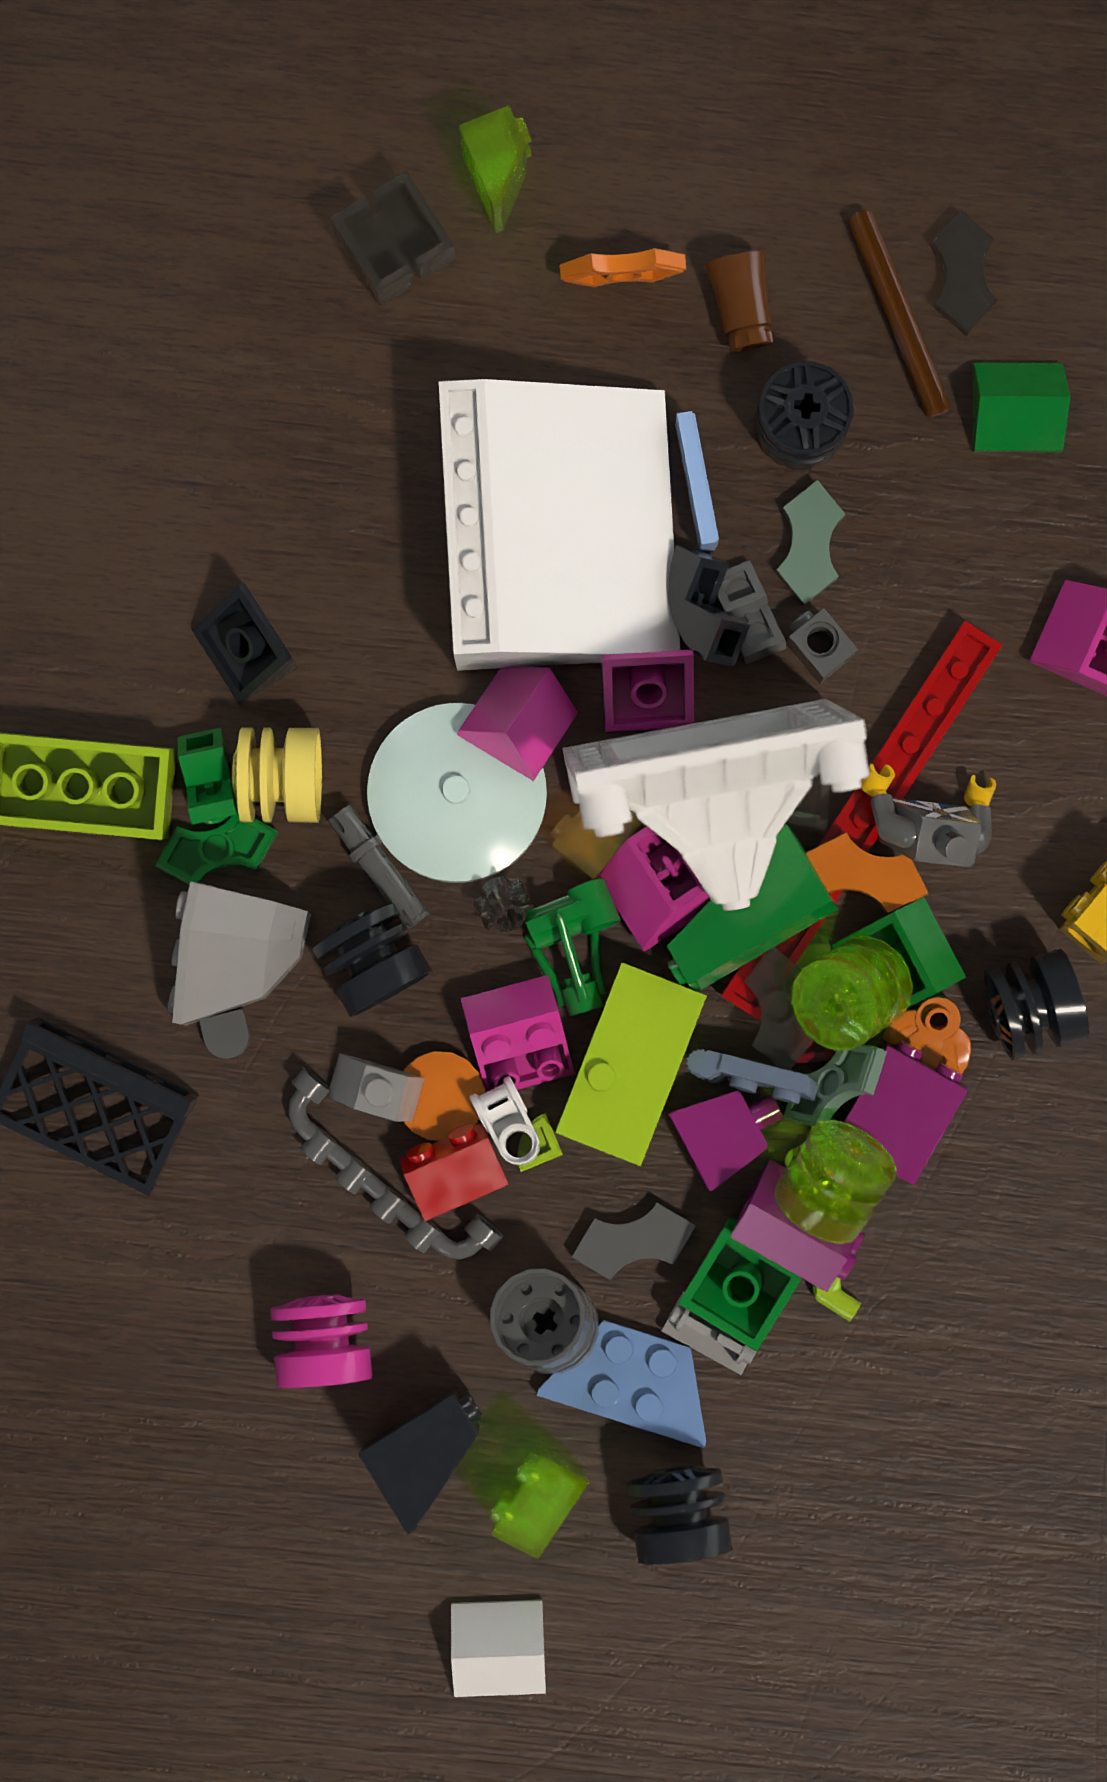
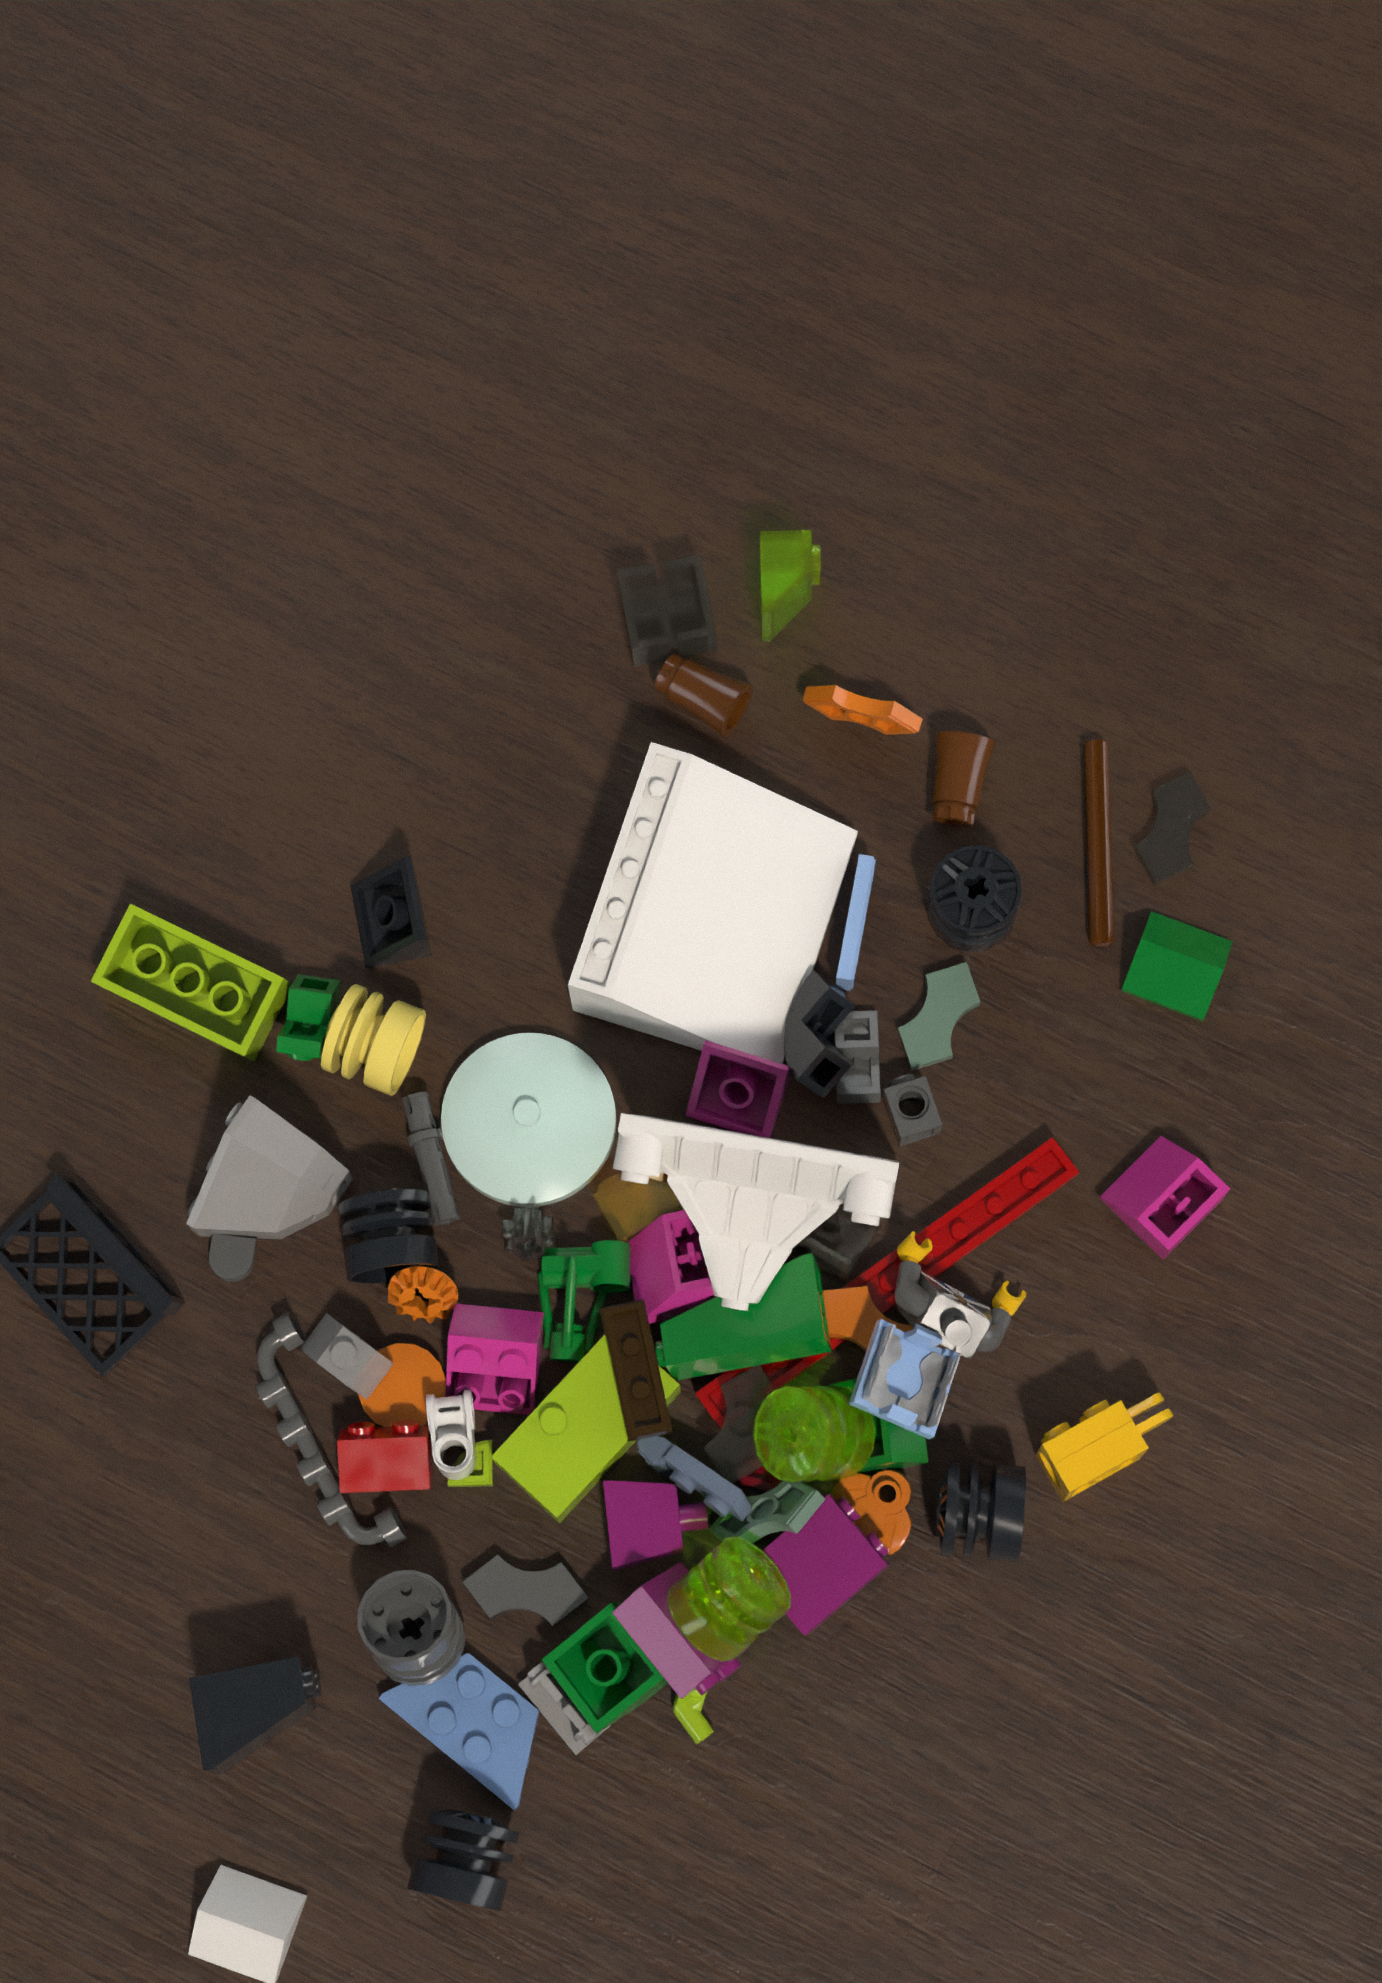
camera: 25 degrees right, 10 degrees down
green tile [155,810,279,885] -> none
dark pink wheel [270,1294,373,1388] -> none
dark pink slope [457,667,578,782] -> none
clear neon green slope [489,1446,589,1559] -> none
none -> orange gear [387,1266,458,1324]
none -> dark brown tile [600,1299,672,1442]
none -> reddish brown plant [654,654,753,737]
none -> piece [849,1319,961,1439]

